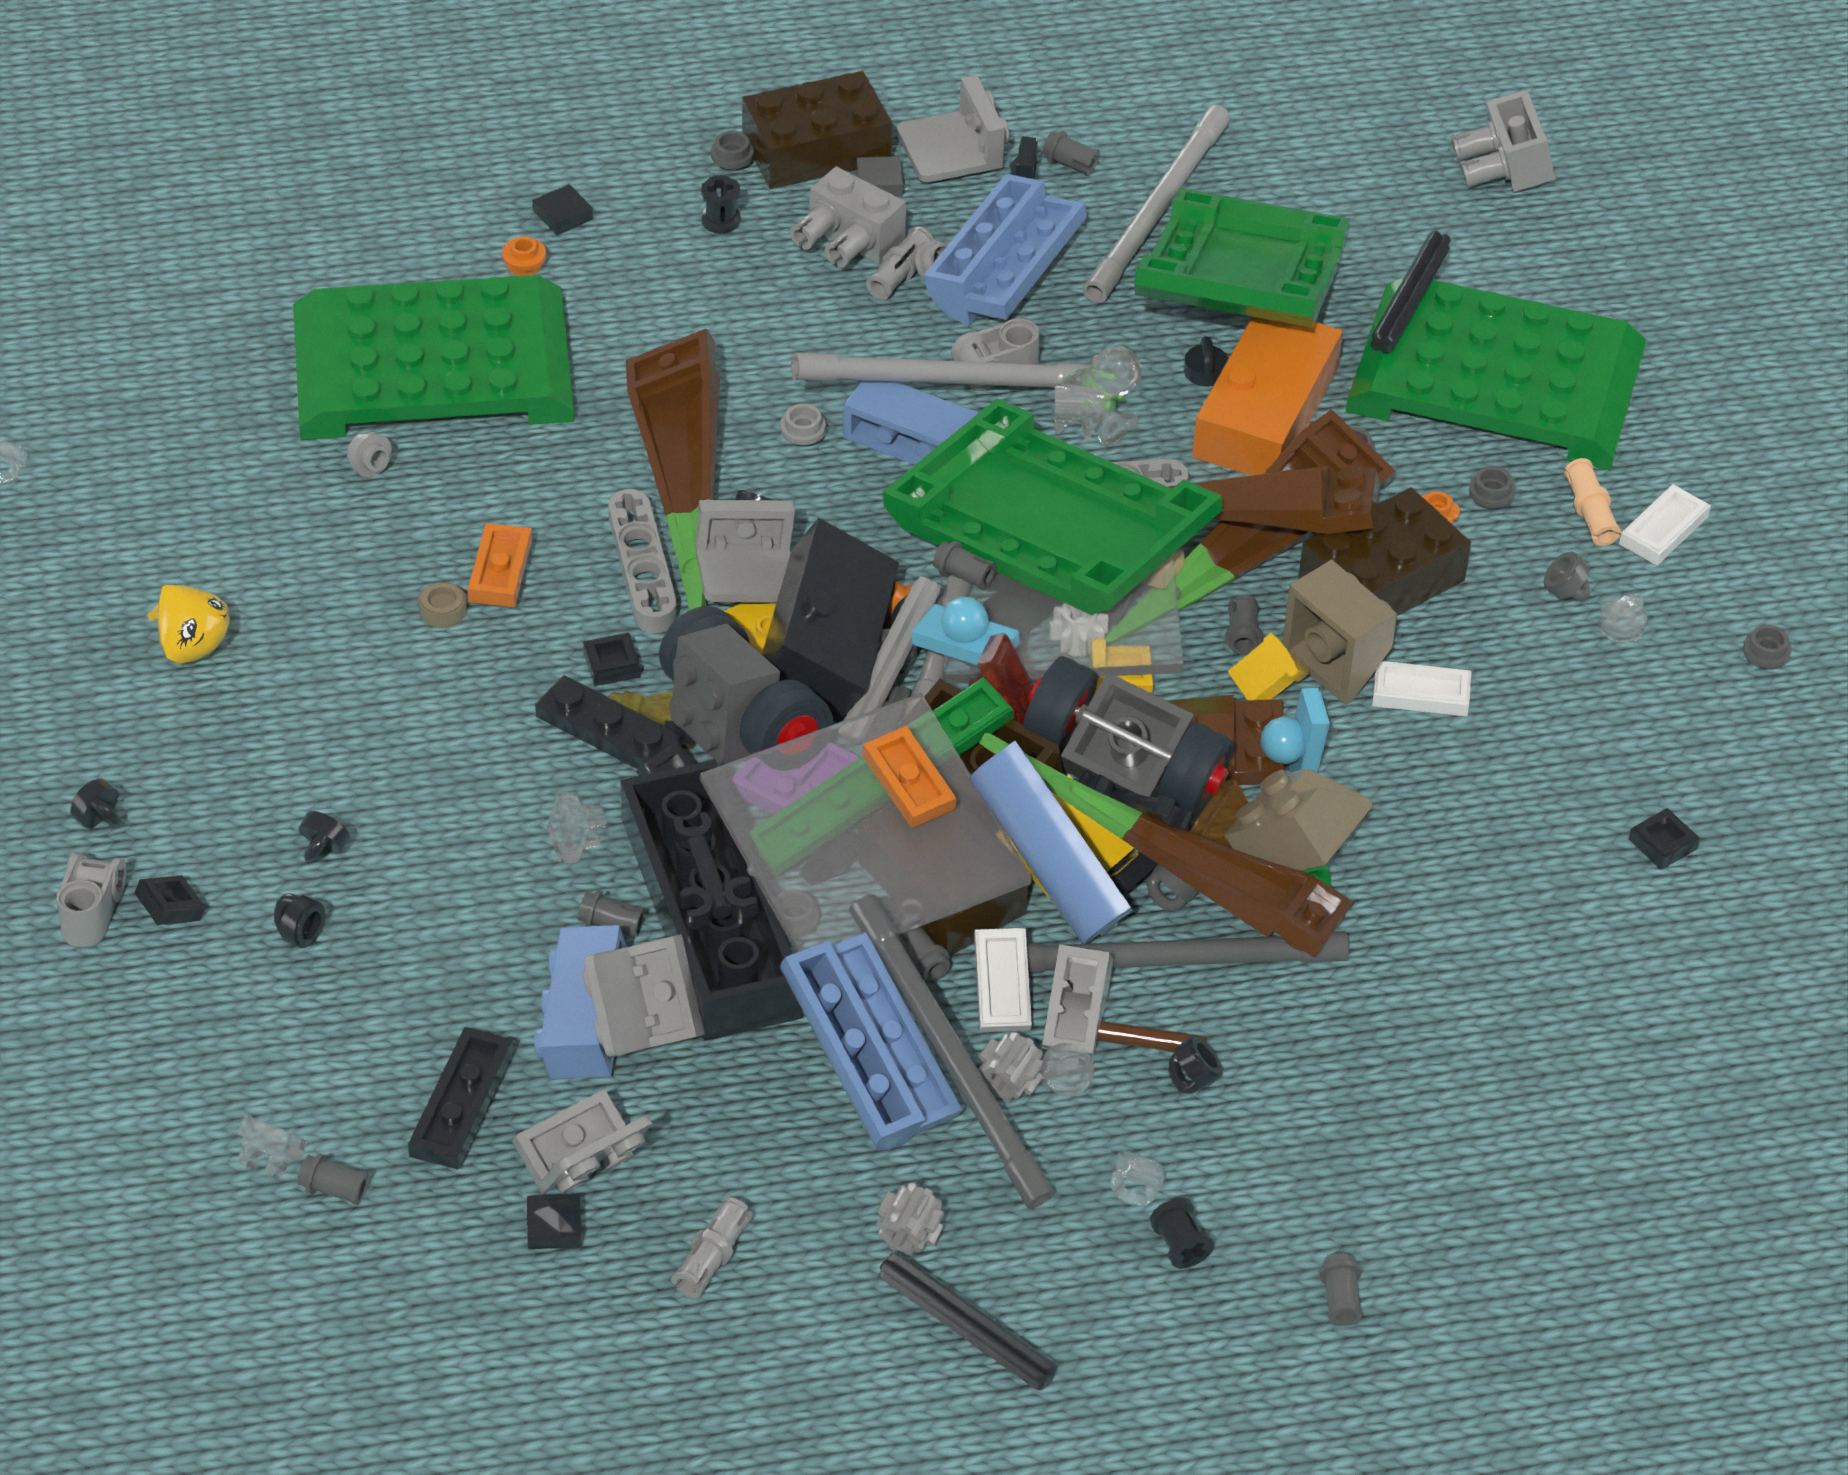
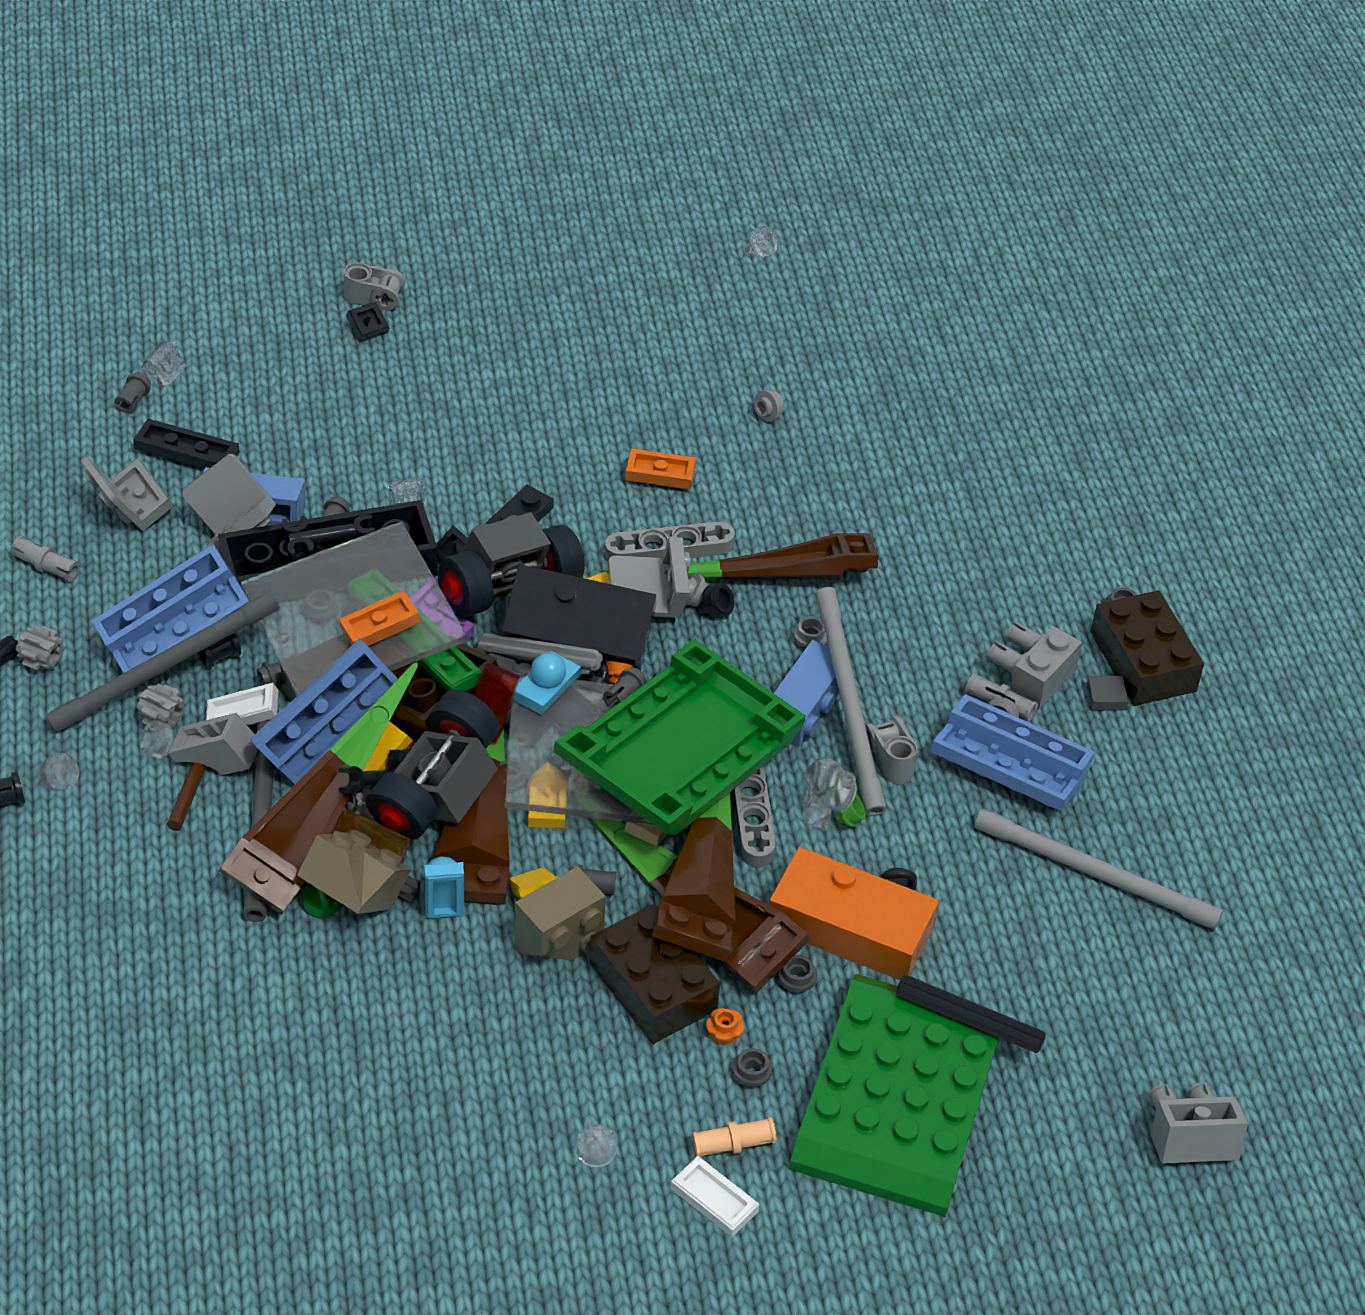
camera: 90 degrees right, 0 degrees up
black tile [70,778,122,829] -> none
yellow piece [147,585,230,664] -> none
black tile [274,893,325,948] -> none
green slope [293,275,574,440] -> none
black tile [298,811,350,862] -> none
dark tan tile [418,582,467,628] -> none
orange plate [502,236,546,276] -> none
black tile [527,1194,581,1250] -> none
black tile [532,184,593,235] -> none
black tile [583,633,641,686] -> none
black bush [701,175,740,234] -> none
light grey bracket [897,75,1009,182] -> none
black tile [1009,136,1038,179] -> none
dark grey pin [1042,130,1100,176] -> none
green slope [1134,188,1350,328] -> none
black tile [1168,1036,1222,1094] -> none
white tile [1372,661,1471,716] -> none
dark grey tile [1544,551,1590,601] -> none
black tile [1628,808,1700,870] -> none
dark grey plate [1743,625,1792,669] -> none

